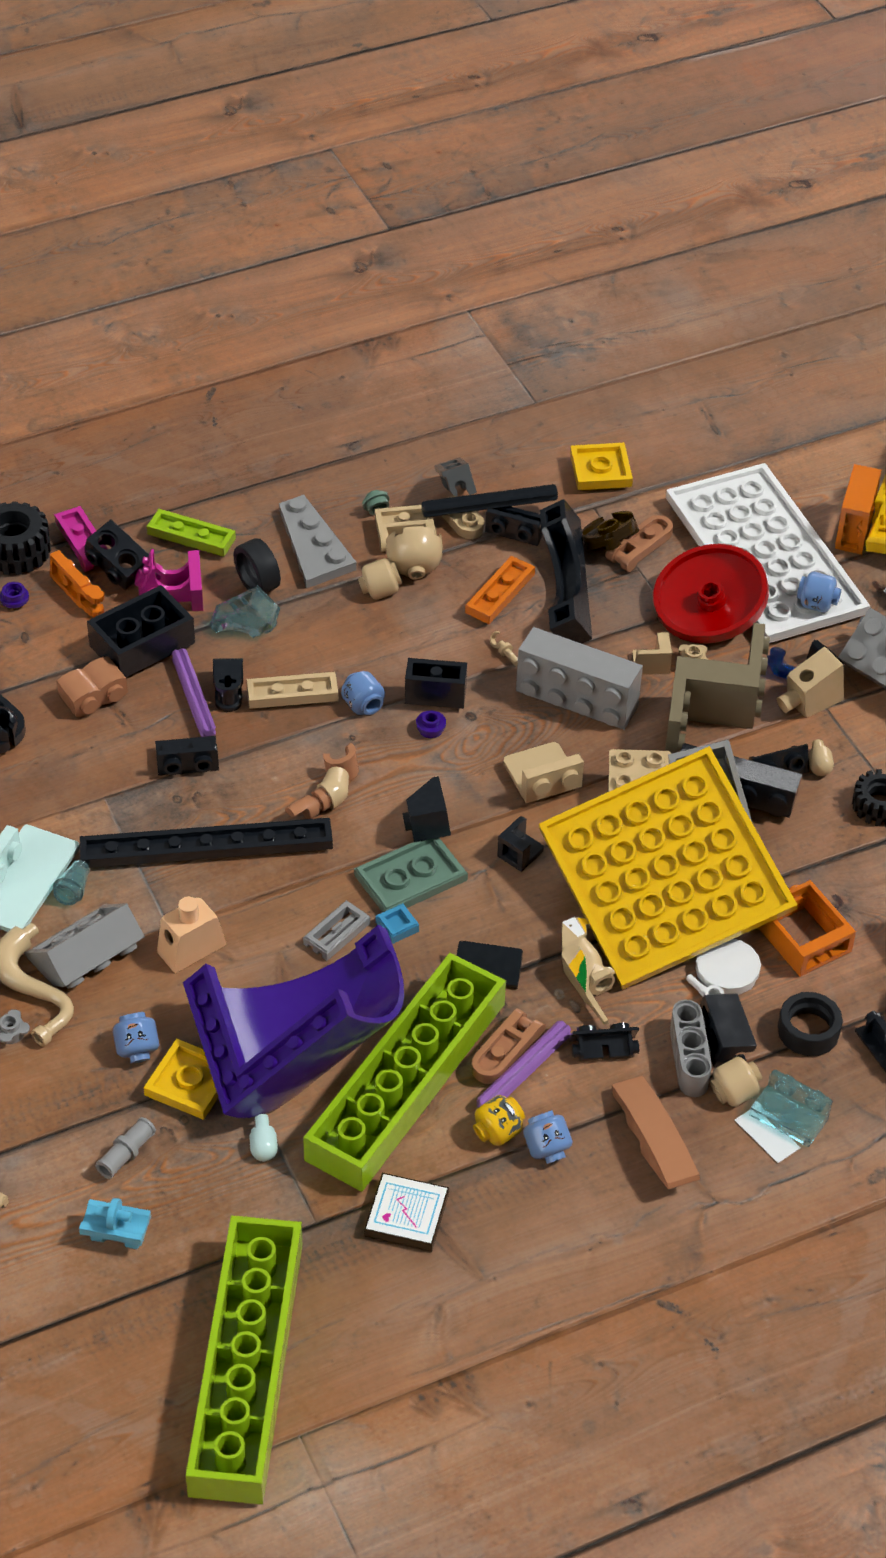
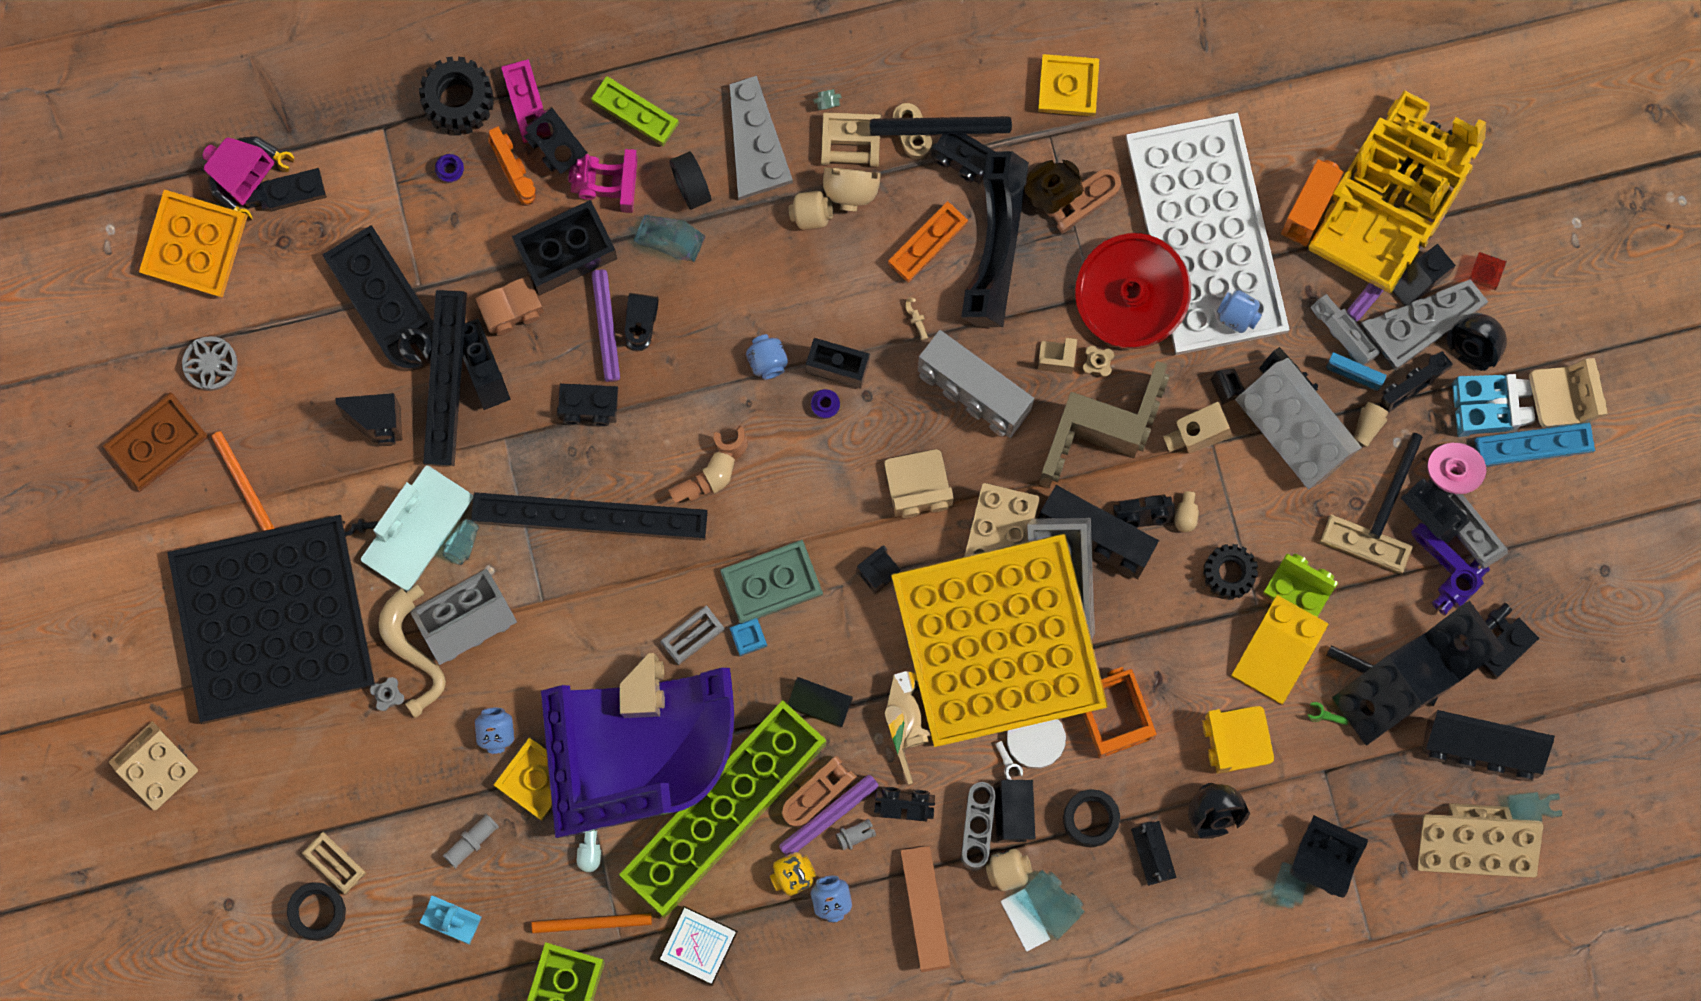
camera: 10 degrees right, 30 degrees up
light nougat torso [157,897,226,973] -> none
tan plate [247,672,339,709] -> none
black slope [402,776,451,842] -> none
dark grey hinge [434,457,477,496] -> none
clear blue arm [767,647,796,679] -> none
none -> black plate [423,290,467,466]
none -> black slope [463,318,511,410]
none -> orange bar [532,913,652,934]
none -> tan slope [620,653,665,718]
none -> light grey pin [836,819,876,850]

